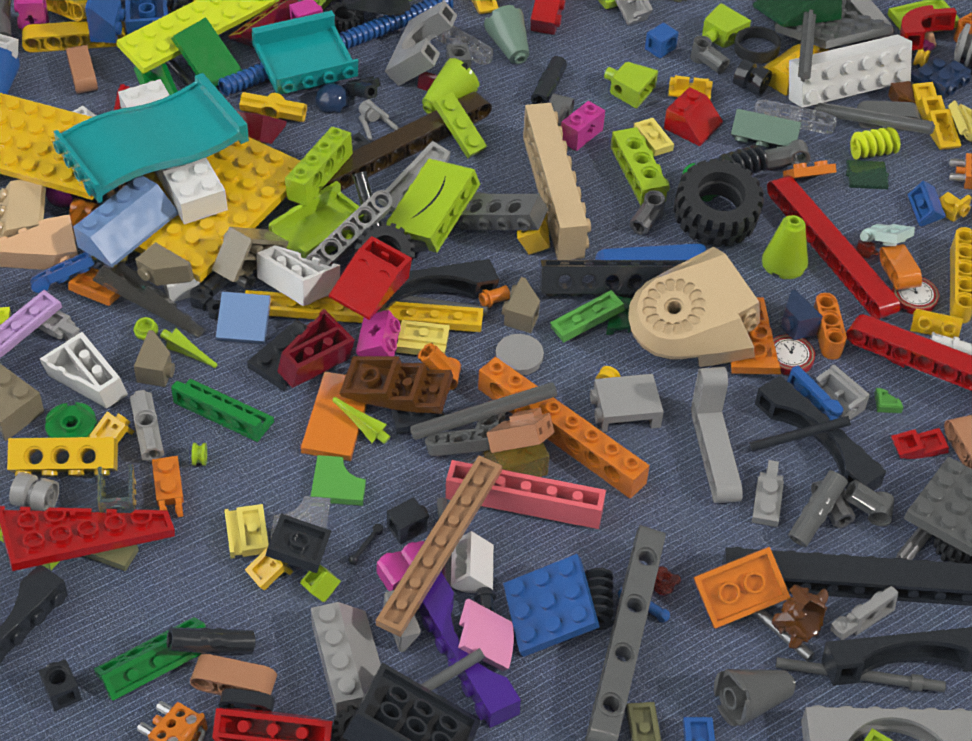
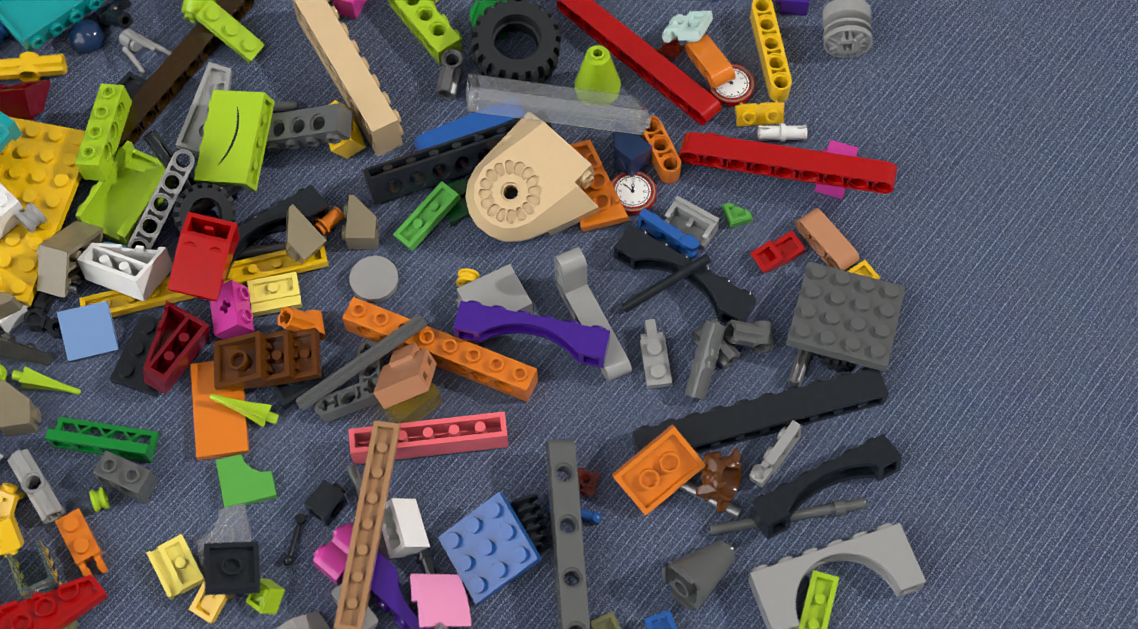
camera: 15 degrees left, 15 degrees up
none -> light grey wheel [15,202,47,234]
none -> dark grey brick [92,451,158,503]
none -> dark tan slope [285,204,327,265]
none -> dark purple arch [453,300,610,368]
none -> clear door [465,73,651,135]

